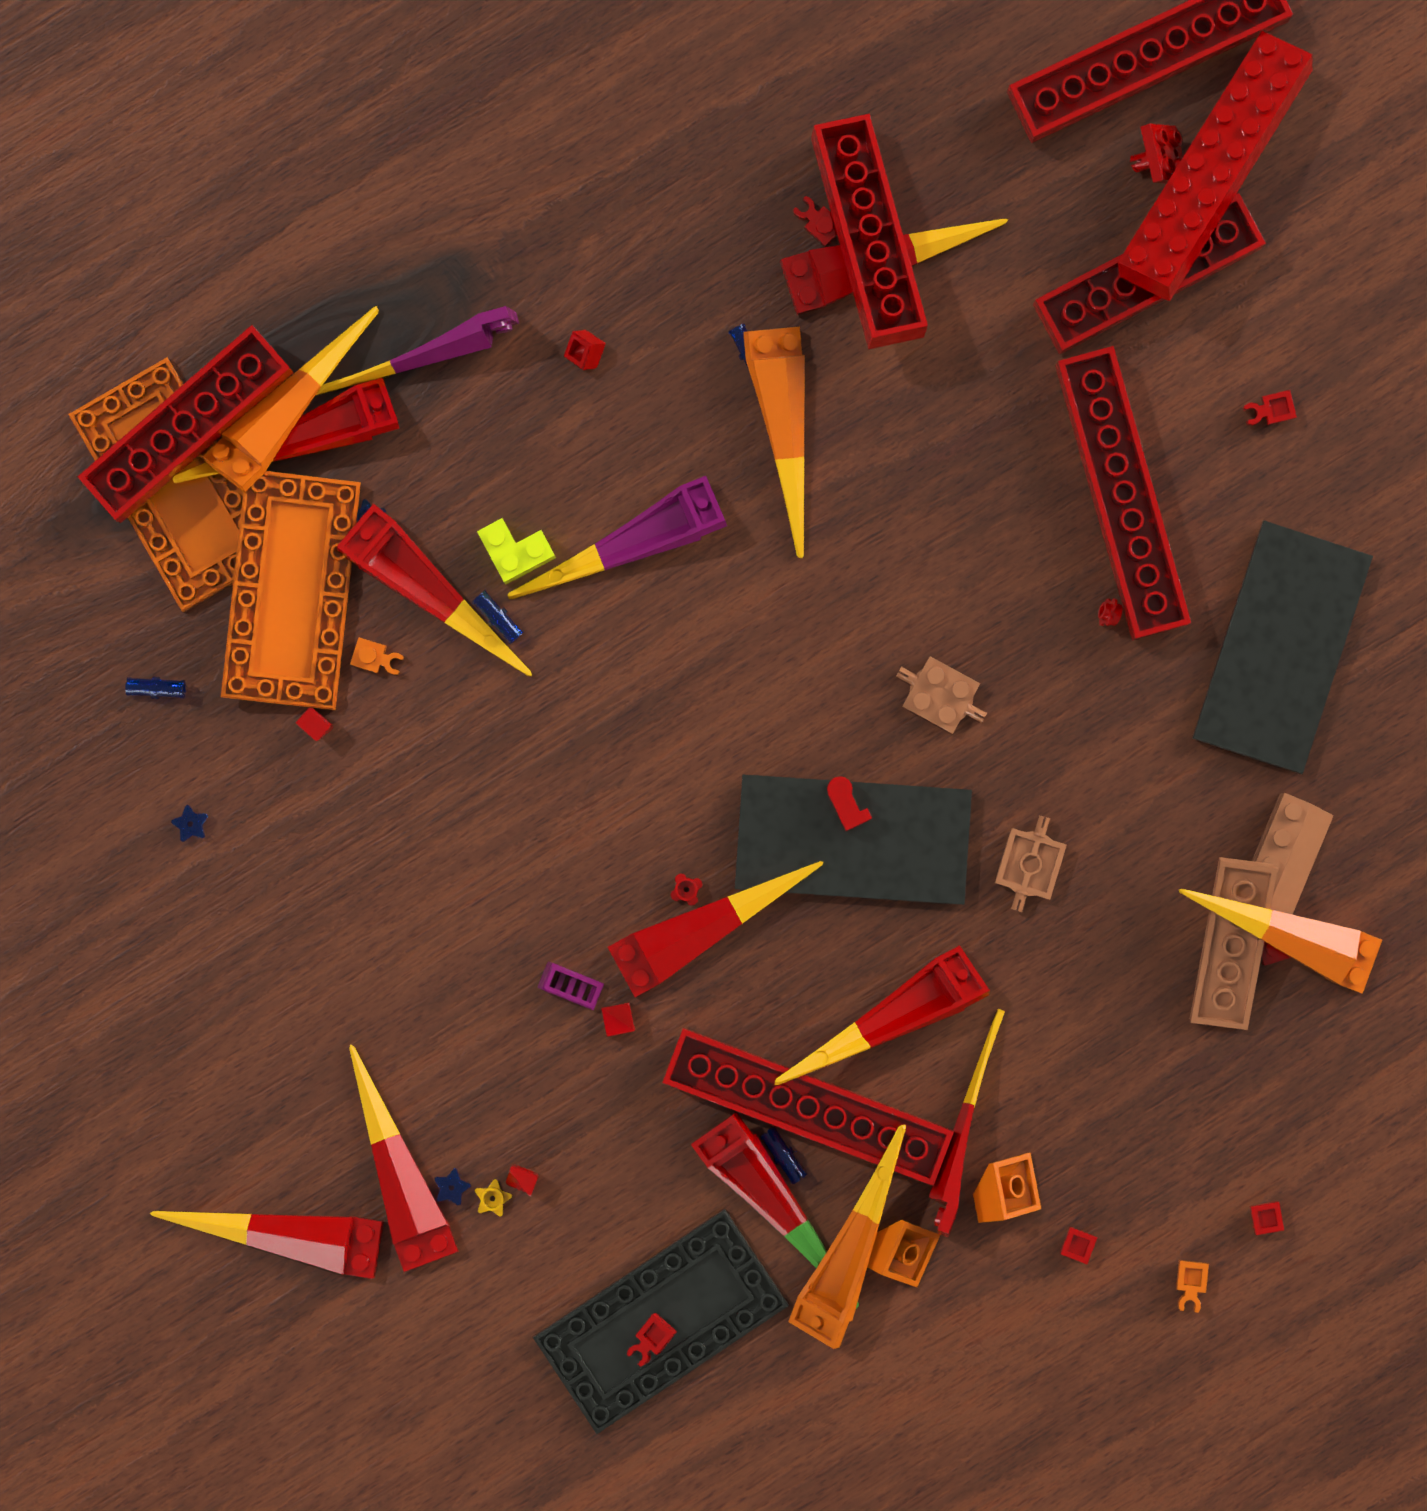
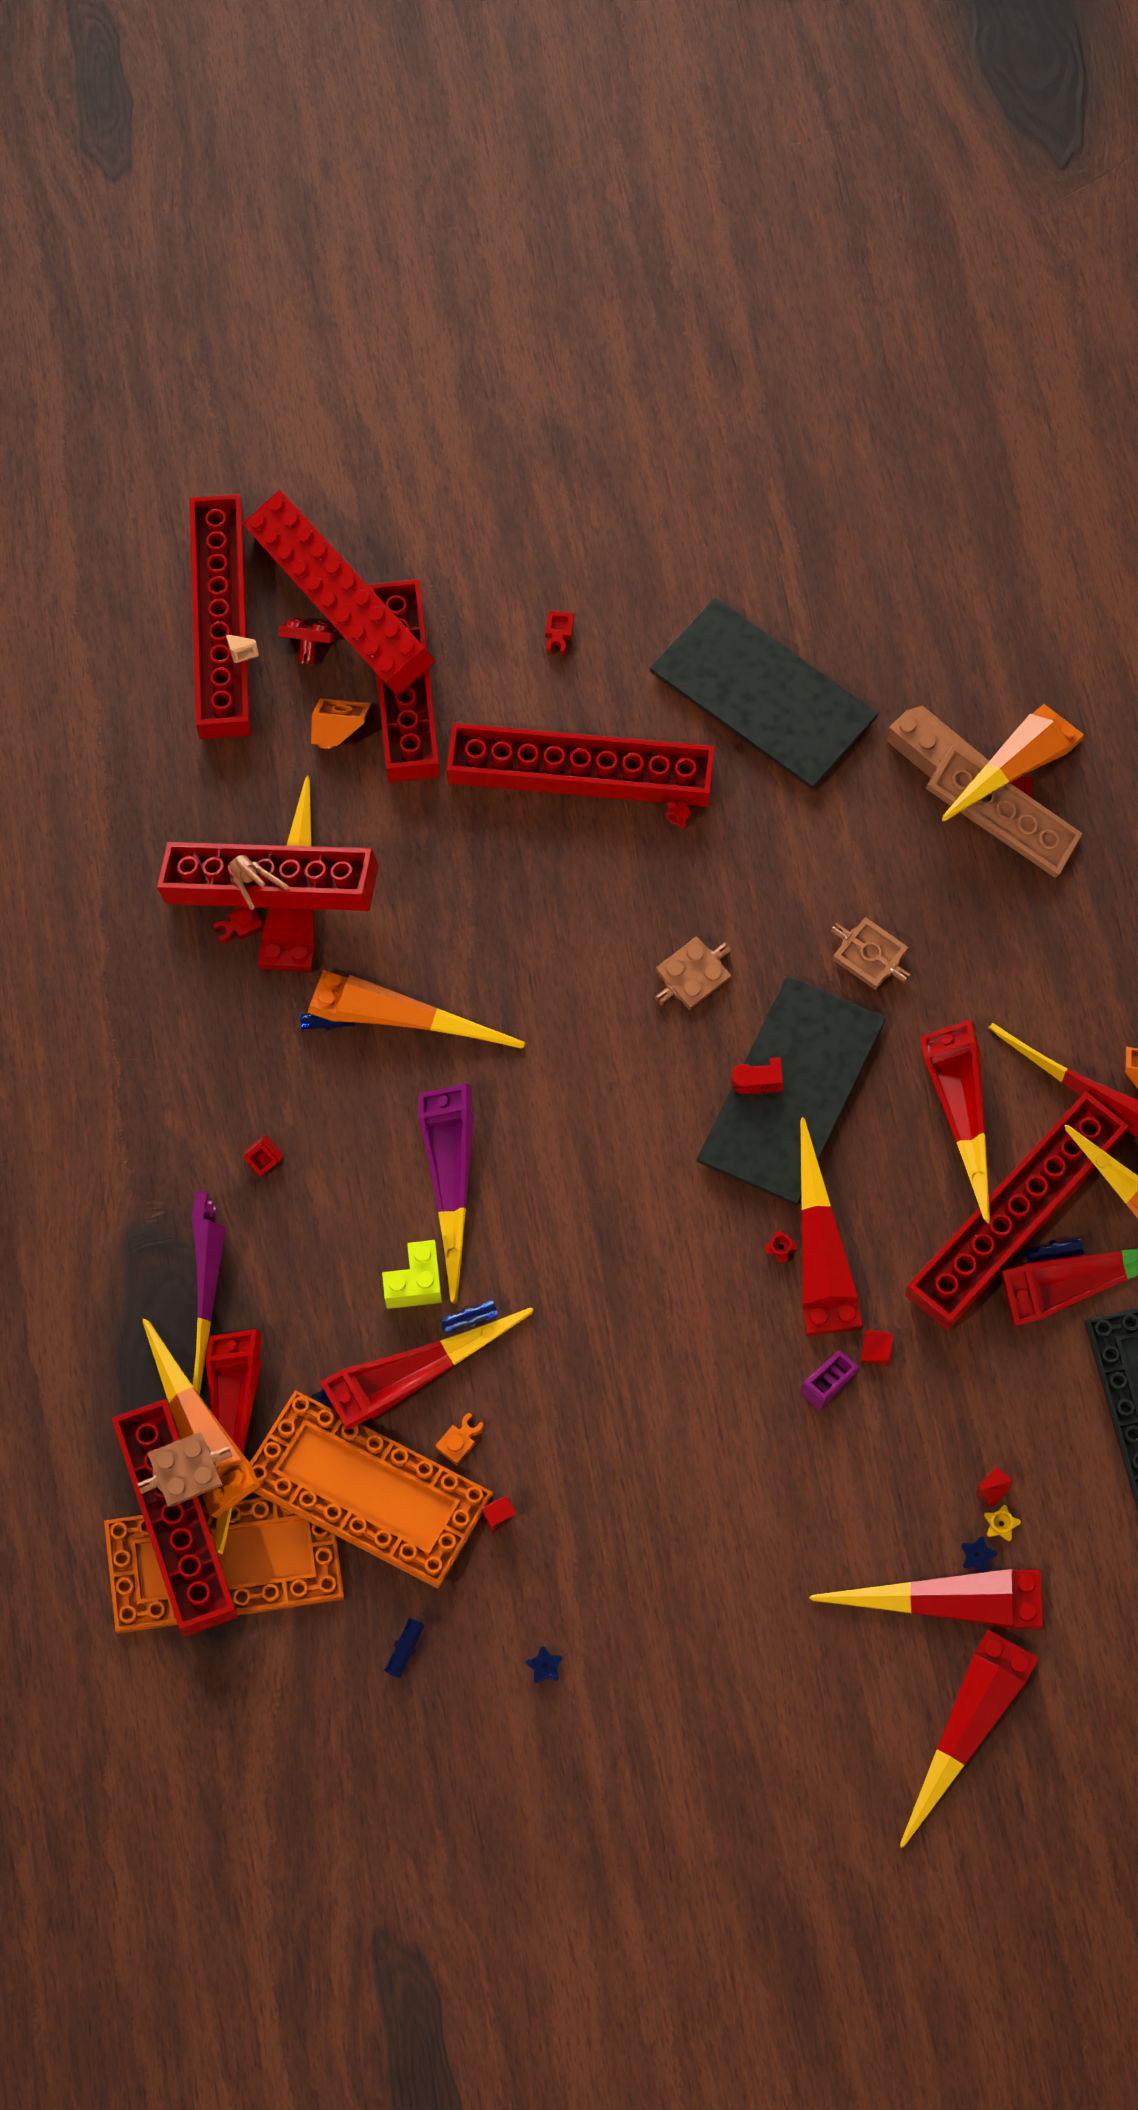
camera: 70 degrees left, 20 degrees down
none -> nougat plate [137,1431,233,1508]
none -> light nougat slope [226,635,259,663]
none -> nougat plant [230,855,289,910]
none -> orange slope [311,698,371,749]

